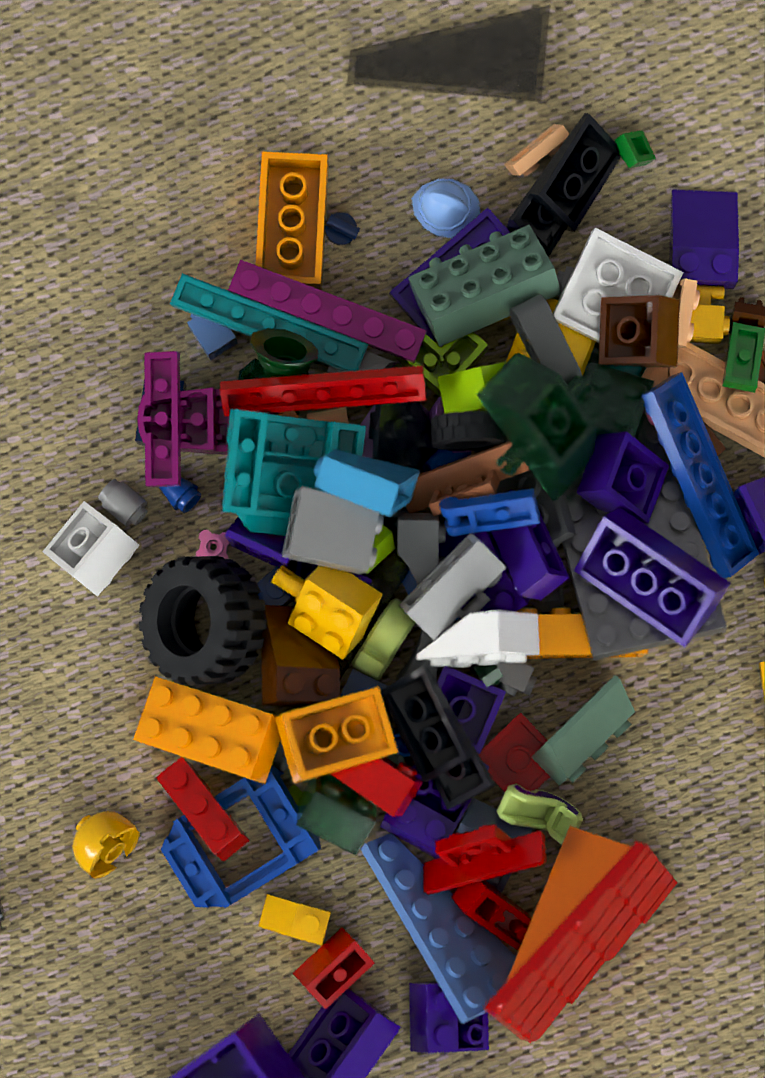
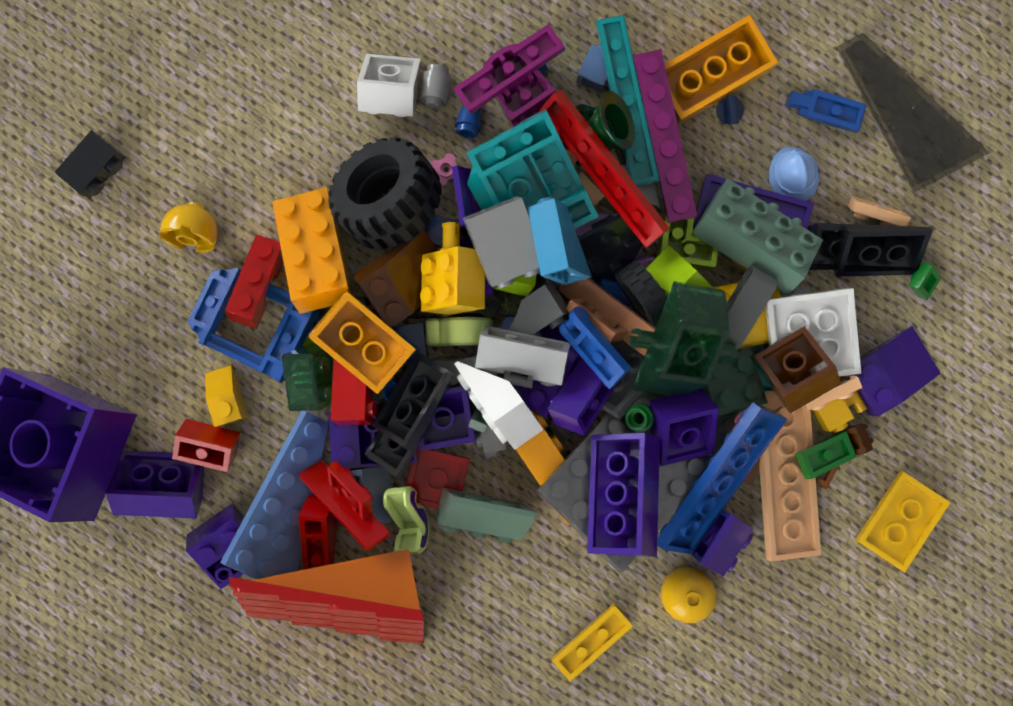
camera: 55 degrees right, 5 degrees up
none -> green plate [625,403,654,433]
none -> blue hinge [785,89,866,133]

